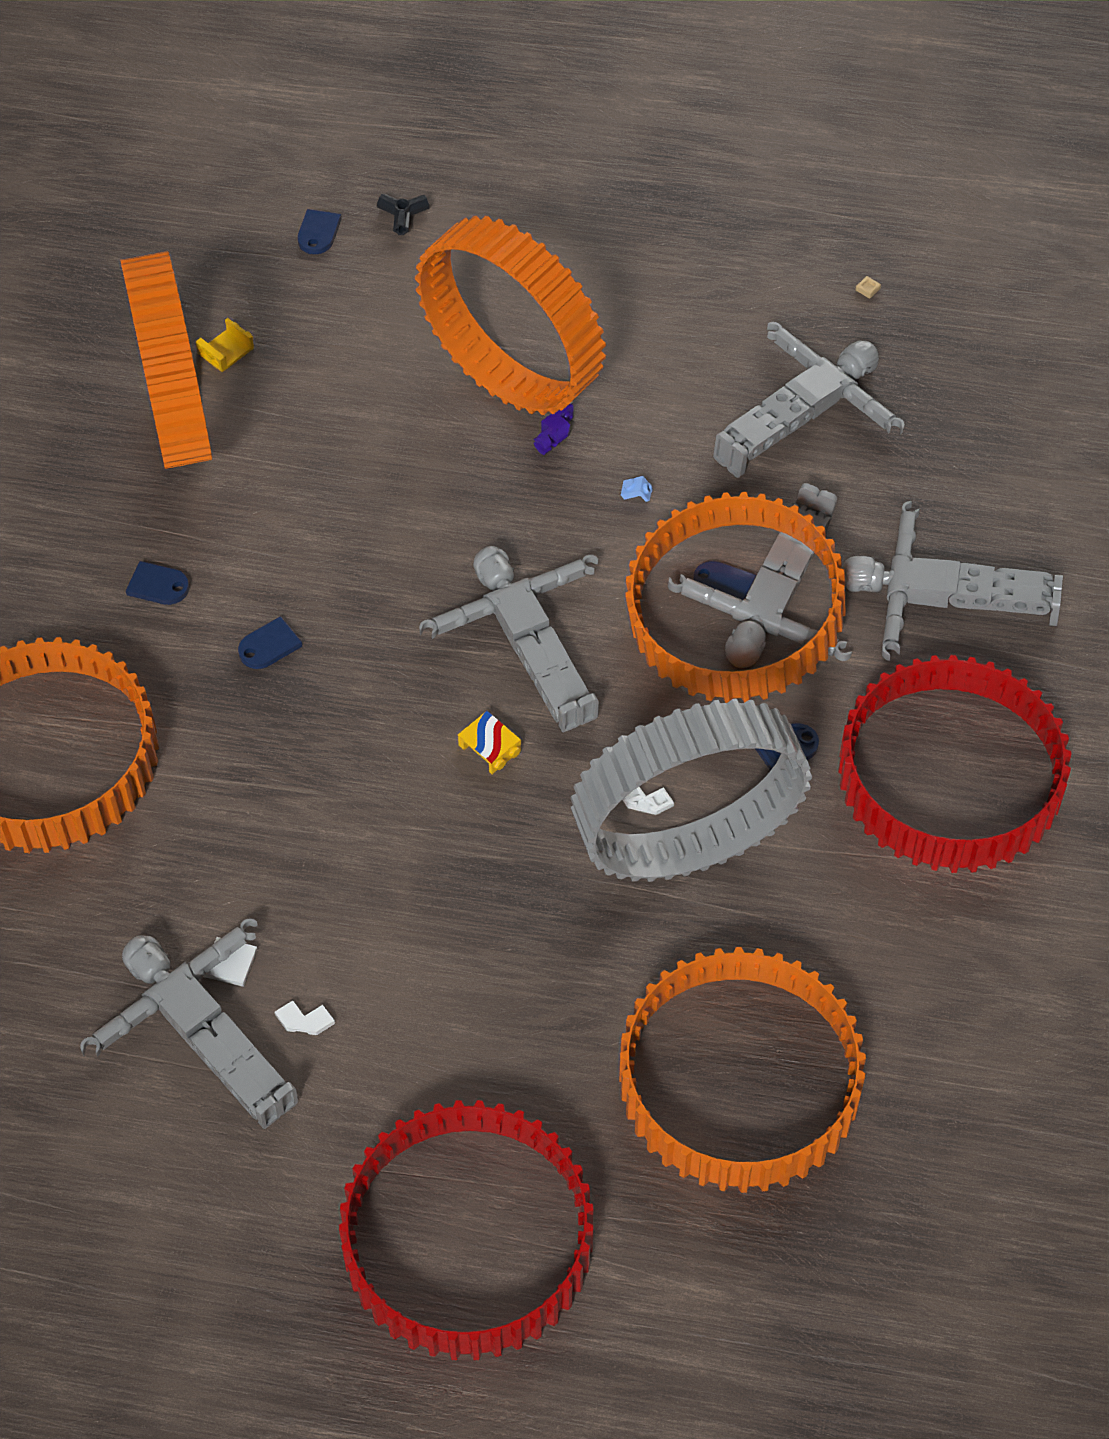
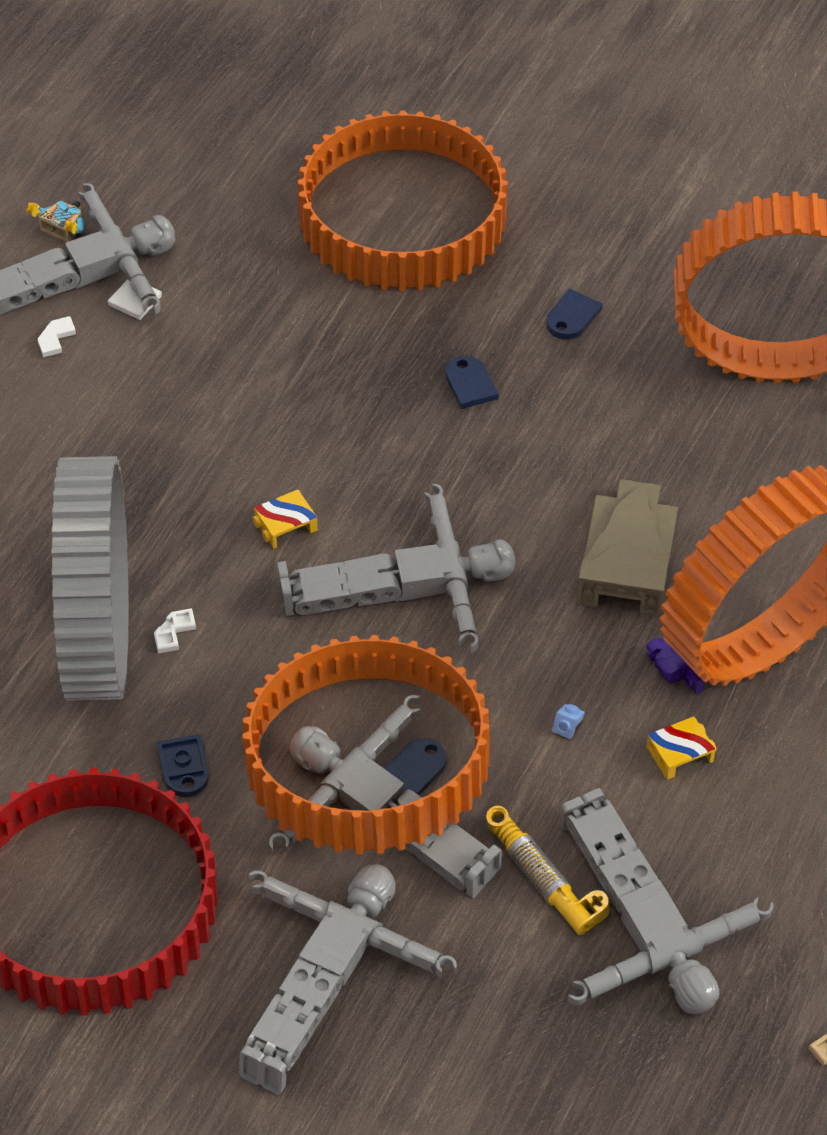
camera: 105 degrees right, 5 degrees down
none -> torso [26,201,85,242]
none -> yellow piece [486,806,610,935]
none -> dark tan panel [577,479,678,617]
none -> panel [646,716,716,780]

